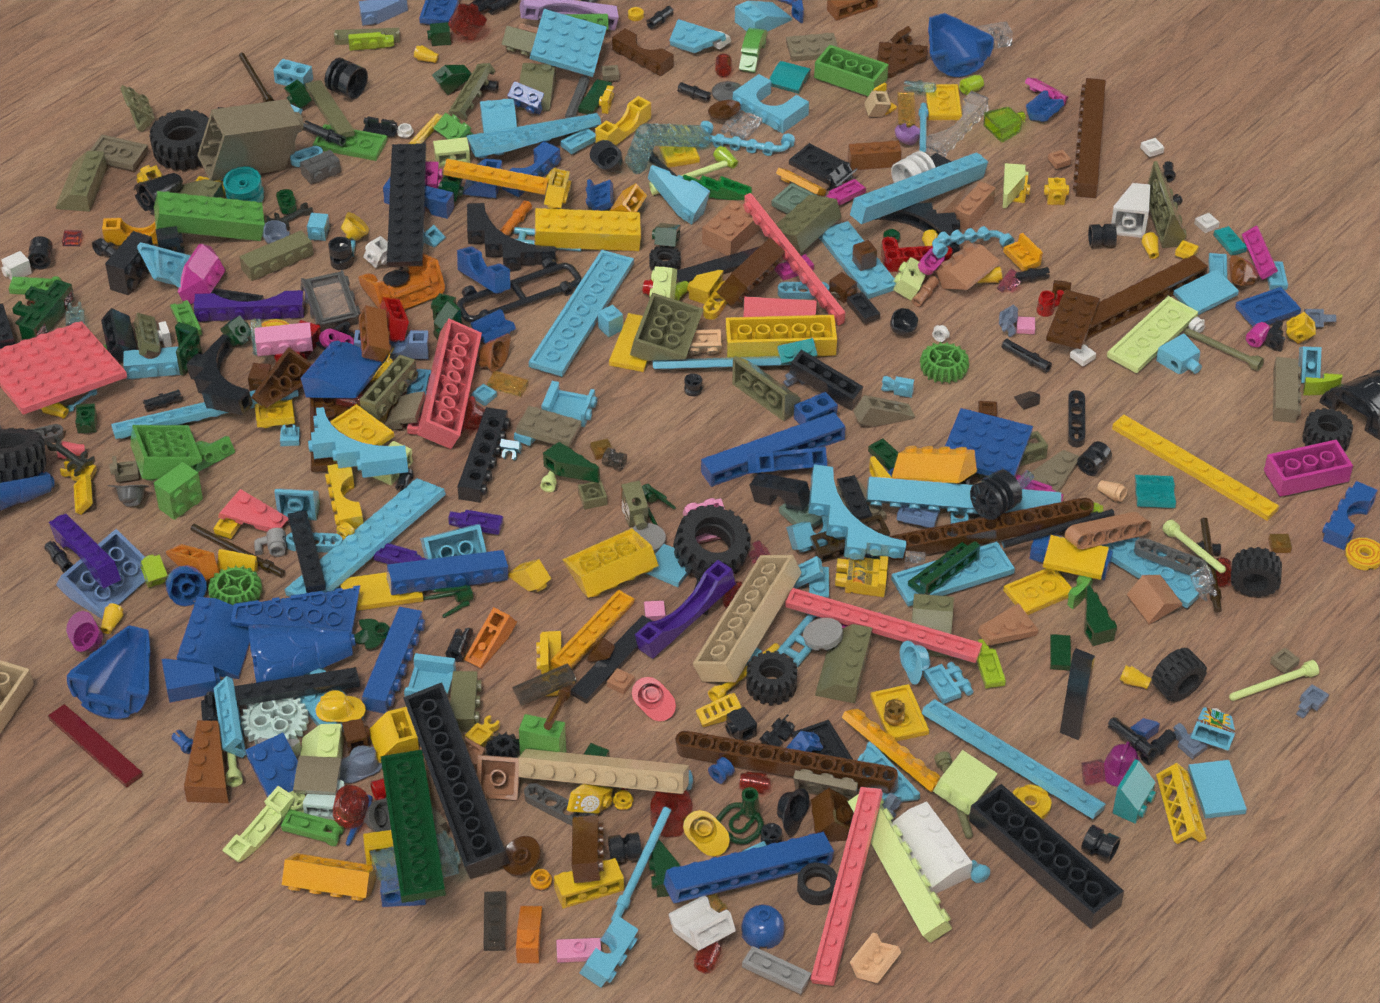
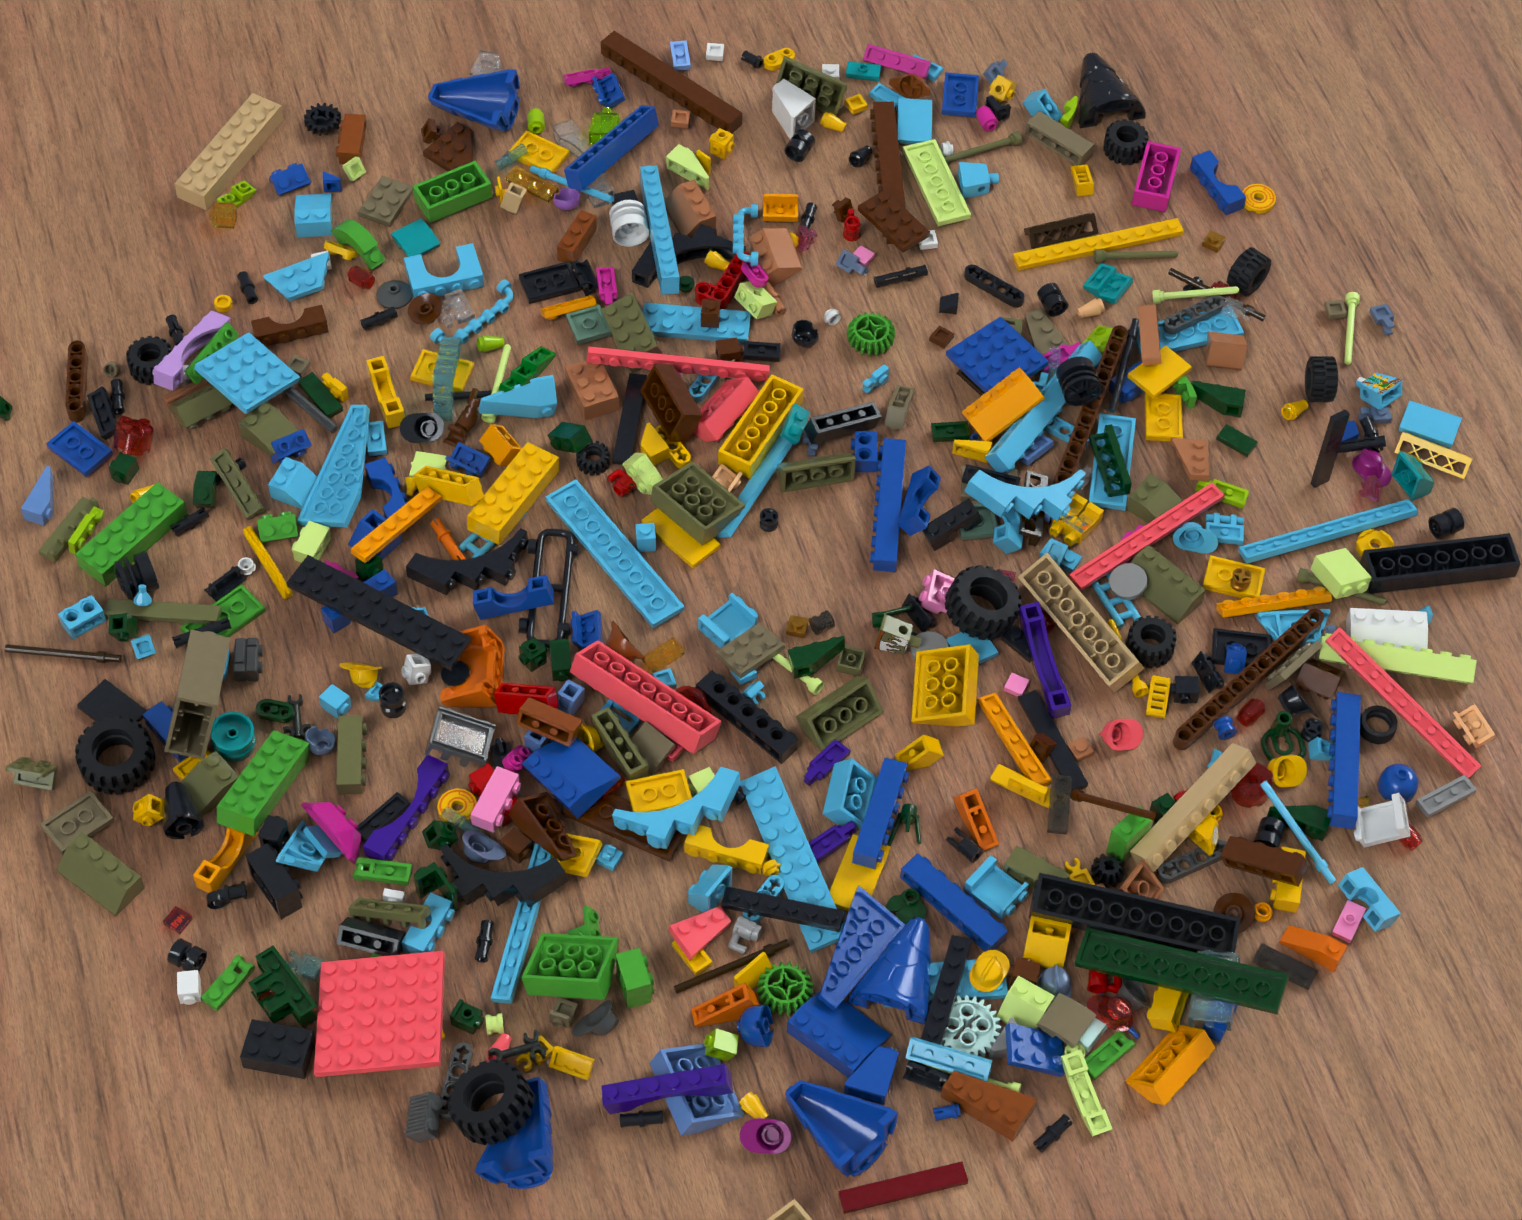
camera: 60 degrees left, 10 degrees up
none -> bright green brick [75,482,187,587]
none -> medium azure rock [134,584,152,606]
none -> black pin [170,507,209,536]
none -> yellow plate [323,240,358,261]
none -> yellowish green tile [342,156,366,181]
none -> yellowish green piece [409,451,447,477]
none -> reddish brown piece [443,388,481,447]
none -> sand blue piece [462,830,506,863]
none -> yellowish green wheel [485,1013,504,1036]
none -> blue brick [564,105,659,191]
none -> light blue plate [670,40,691,71]
none -> yellow plate [763,48,795,71]
none -> olive slope [796,676,884,752]
none -> black cone [848,145,872,167]
none -> black hinge [901,593,937,632]
none -> dark brown fence [1024,213,1099,249]
none -> black pin [1033,1114,1073,1152]
none -> yellow slope [1070,164,1094,196]
none -> olive piece [1093,249,1178,263]

